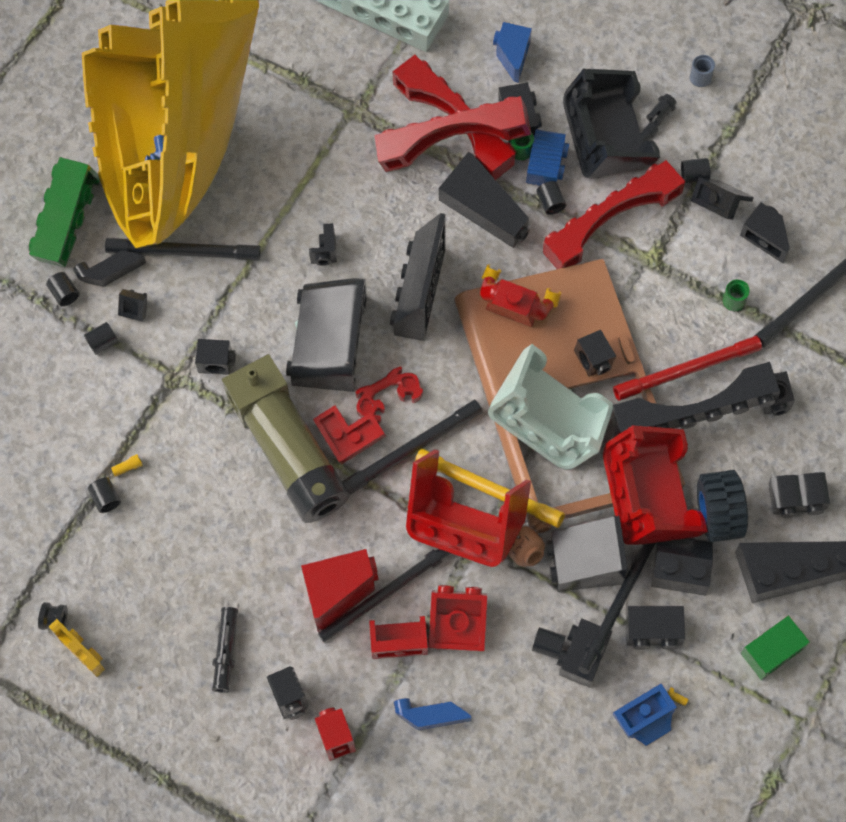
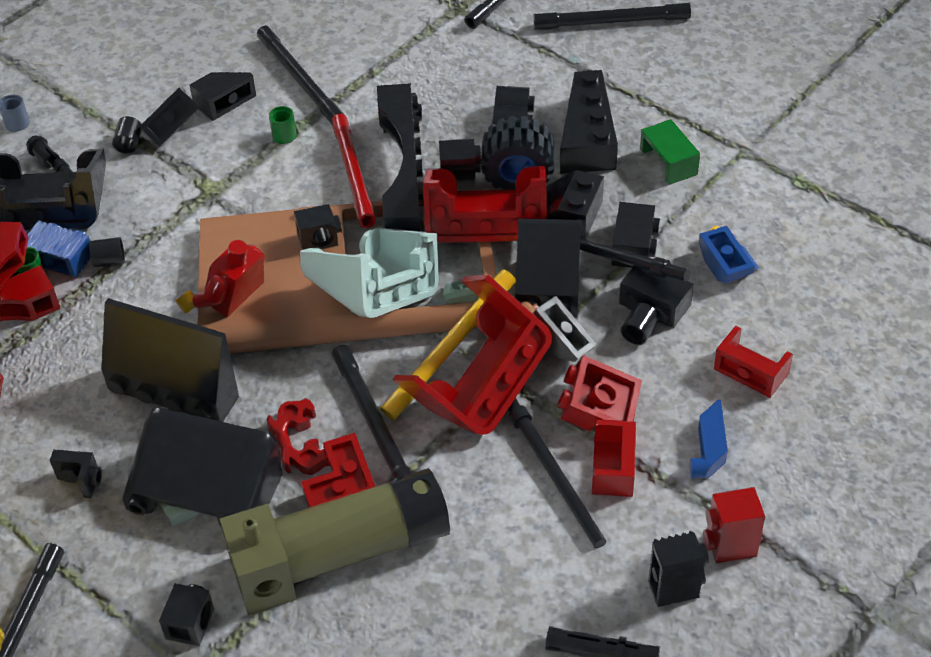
camera: 80 degrees left, 20 degrees down
red slope [301,549,379,632] -> none
black slope [438,152,530,248] -> none
red arch [543,160,685,269] -> none
none -> black brick [439,138,481,181]
none -> sand green slope [443,280,479,304]
none -> dark grey slope [533,296,597,362]
none -> red panel [714,326,793,398]

